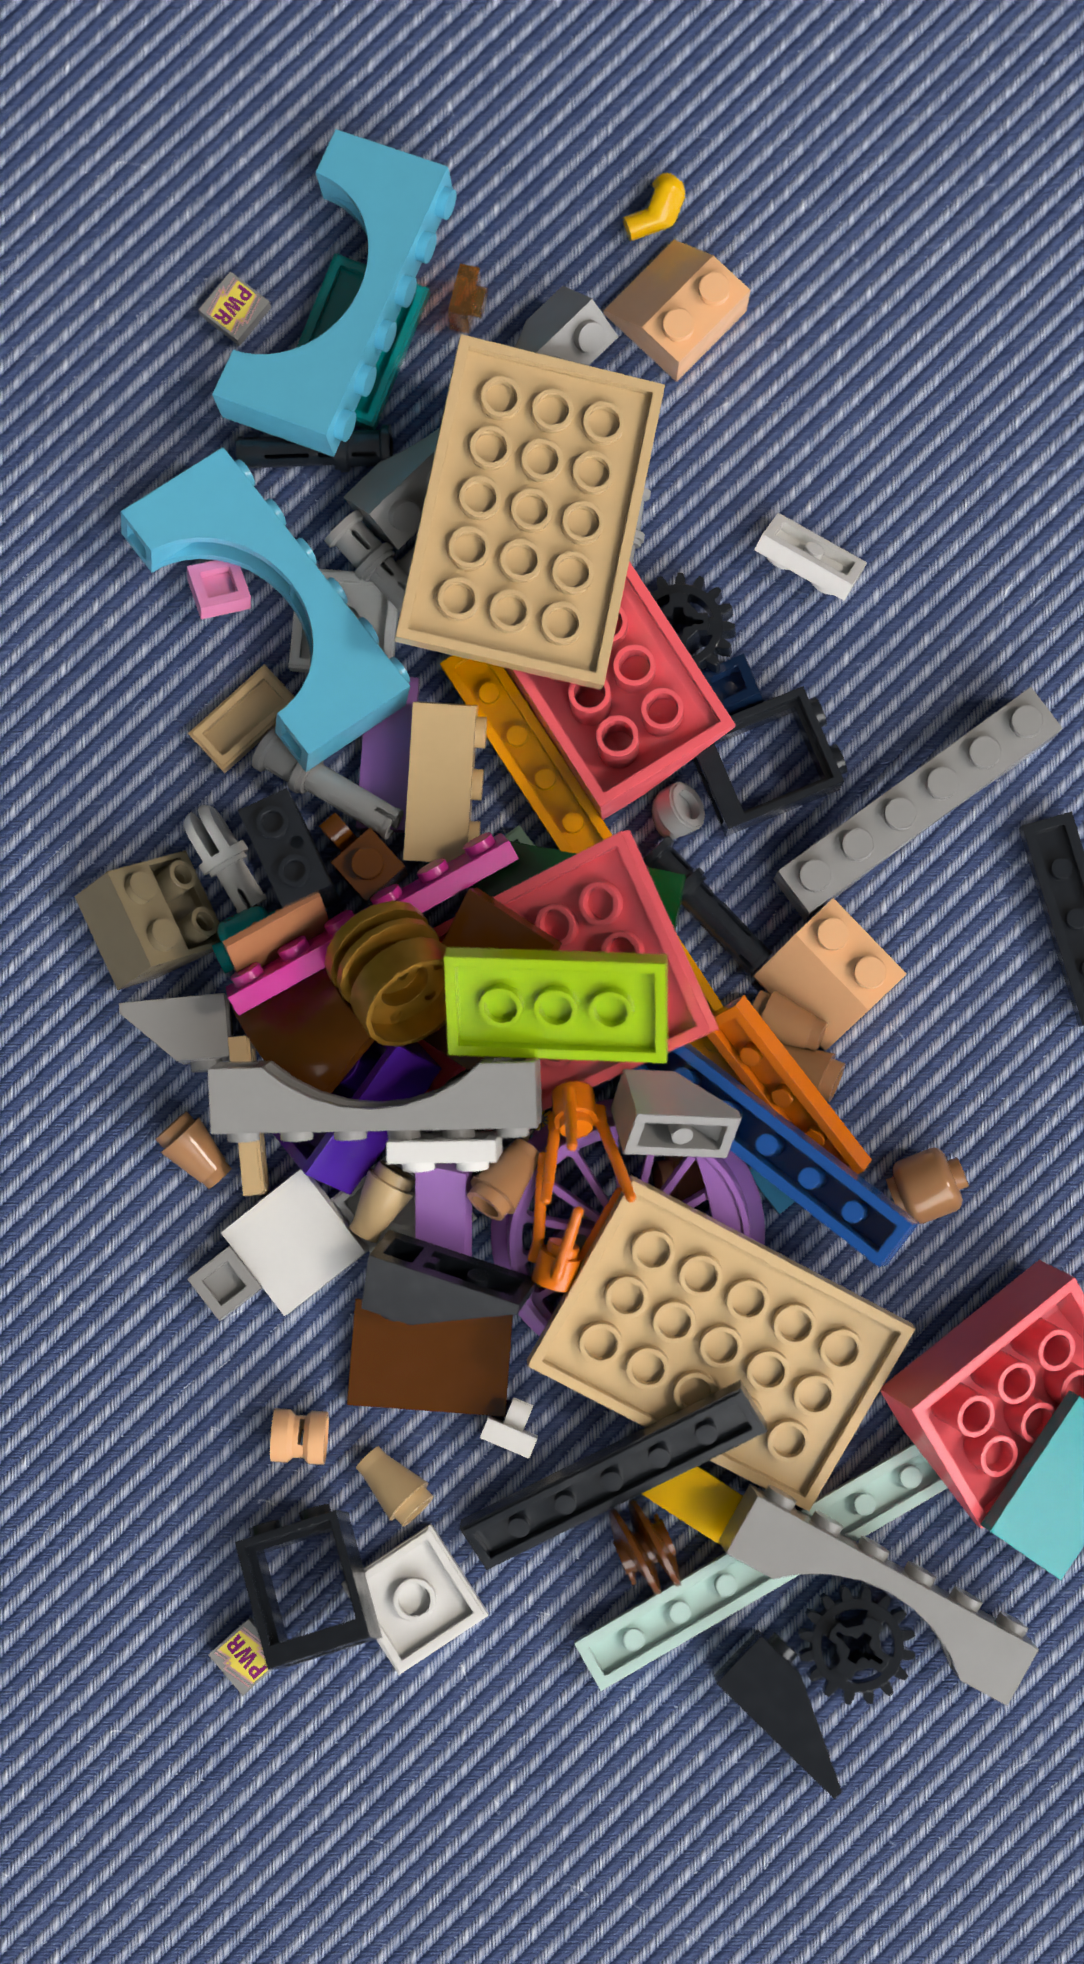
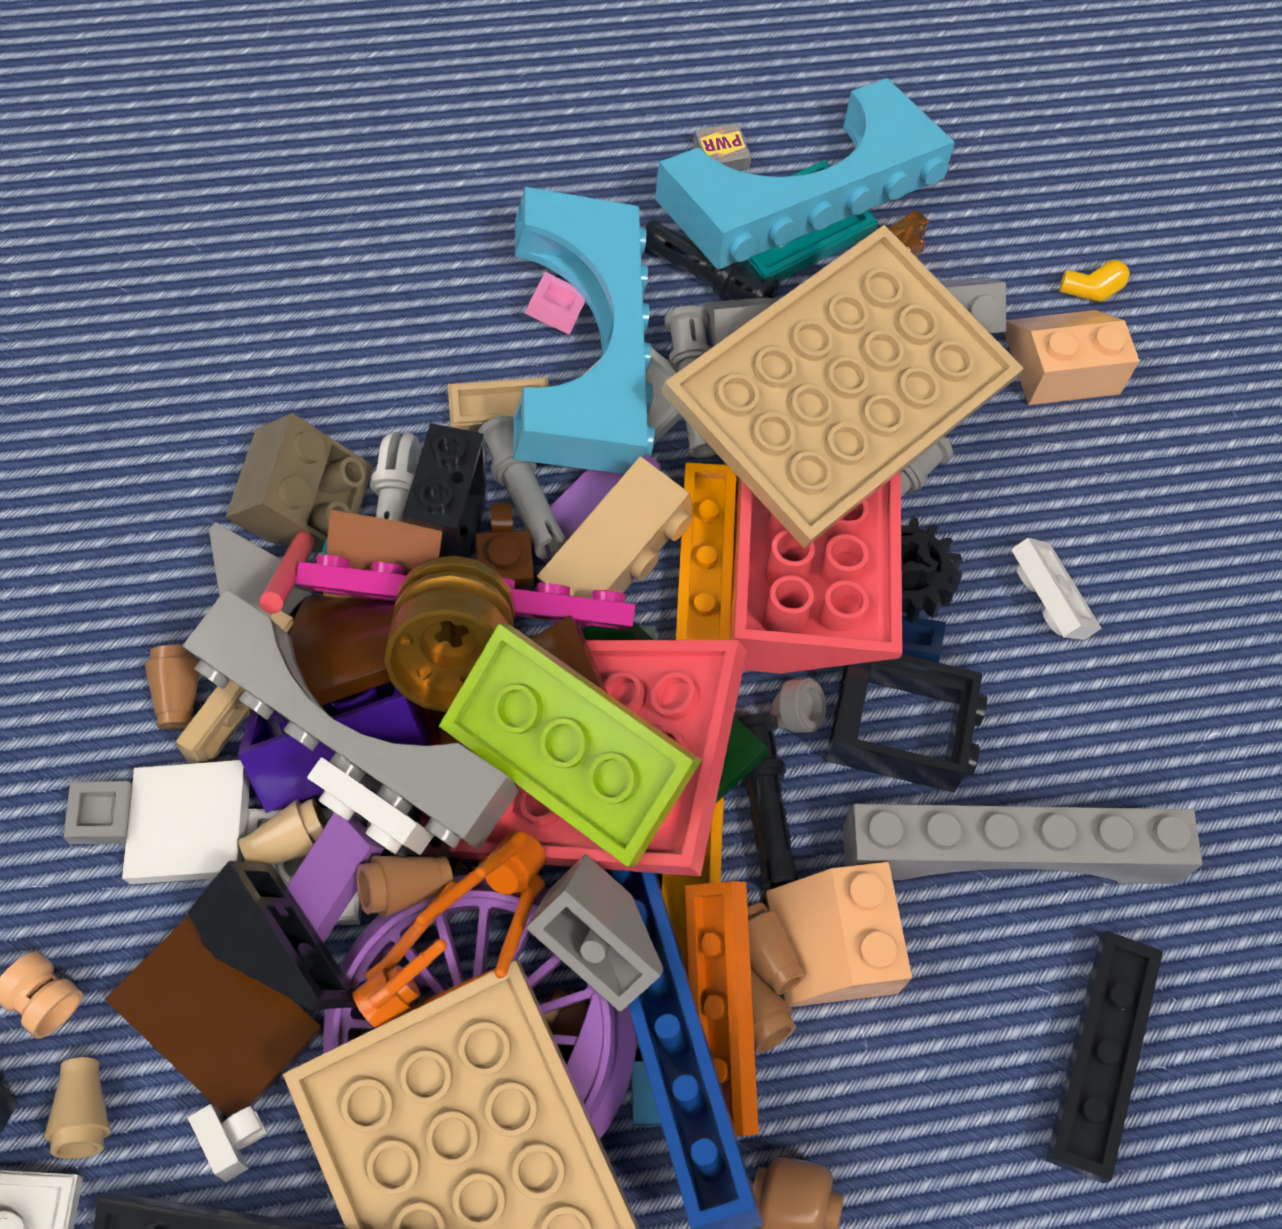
camera: 25 degrees right, 20 degrees down
none -> coral bar [259,531,315,614]

